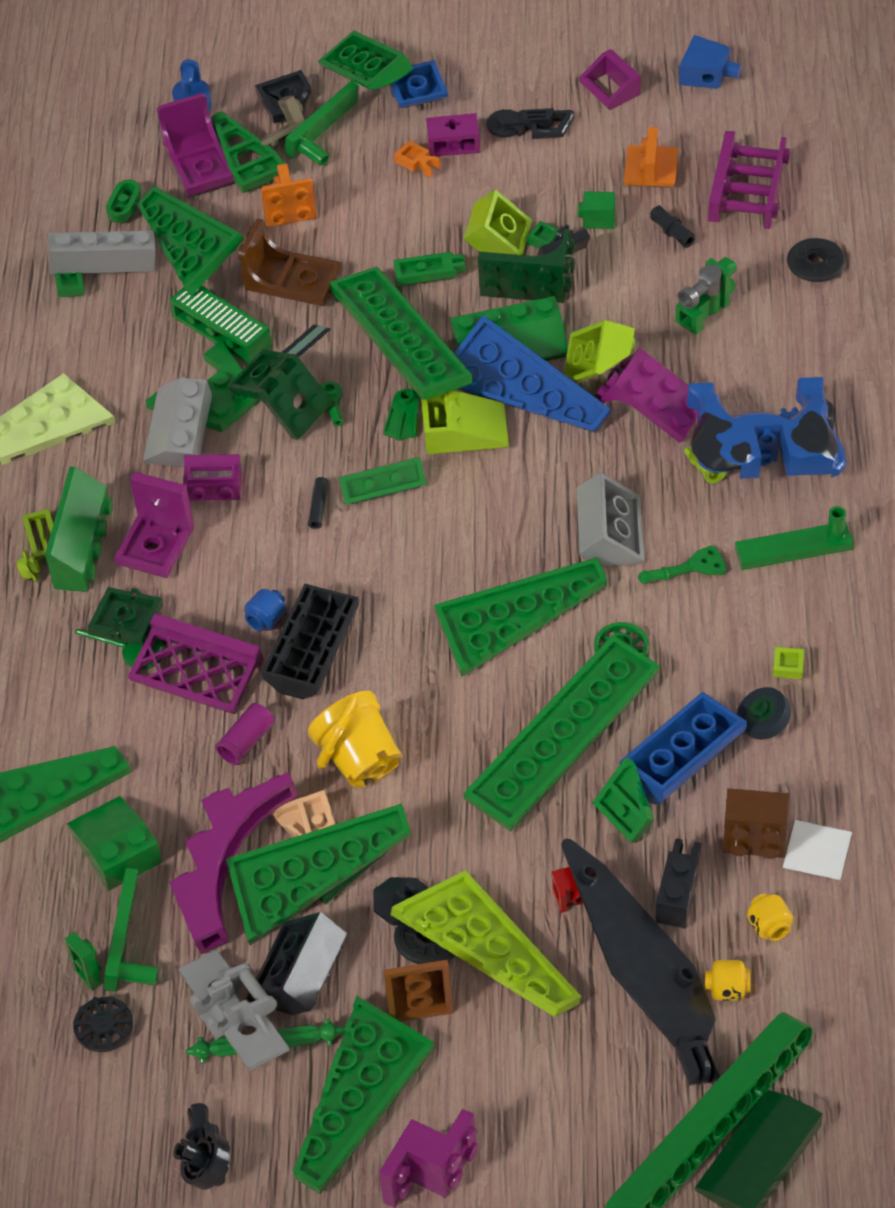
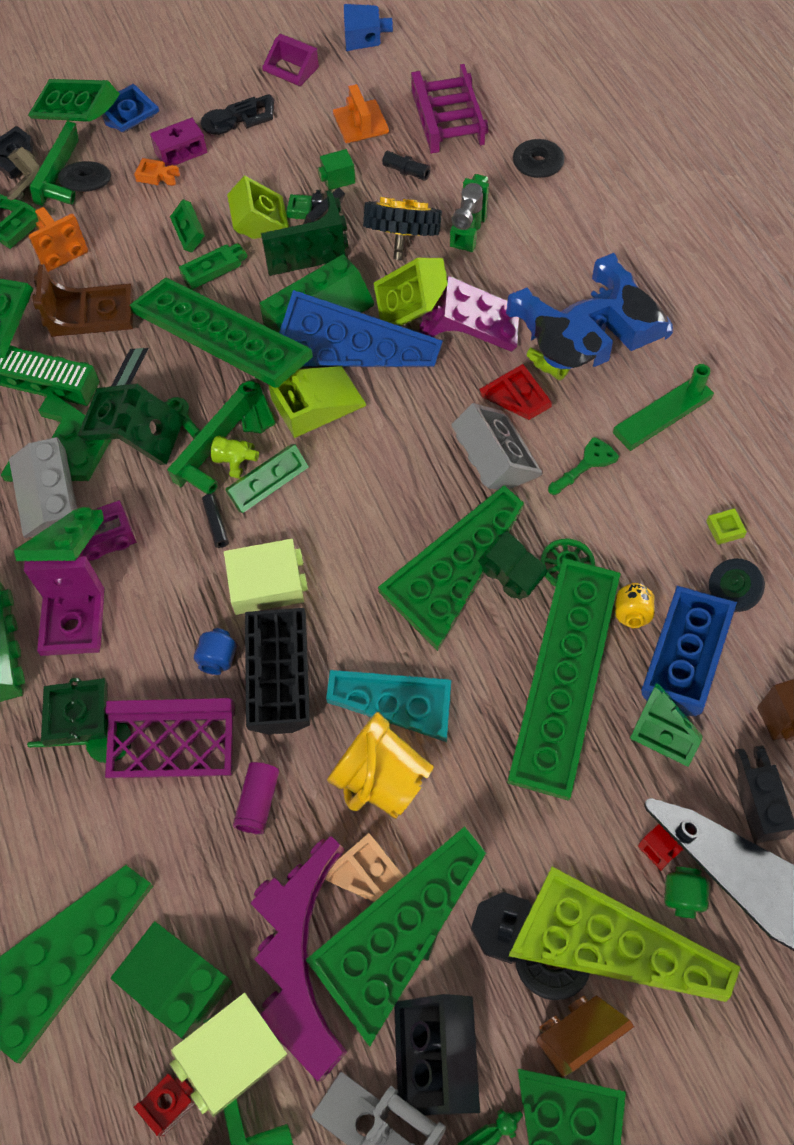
camera: 25 degrees left, 10 degrees up
none -> green wing [14,507,104,561]
none -> black wheel [58,161,111,192]
none -> red brick [133,1073,195,1136]
none -> green piece [167,391,249,494]
none -> yellowish green brick [169,993,287,1117]
none -> green plate [170,199,205,253]
none -> lime piece [211,436,259,479]
none -> yellowish green brick [224,538,308,615]
none -> teal wing [326,670,452,742]
none -> black wheel [363,197,442,260]
none -> dark green brick [478,531,548,600]
none -> red wing [479,364,552,420]
none -> yellow head [615,583,654,628]
none -> green head [664,867,710,919]

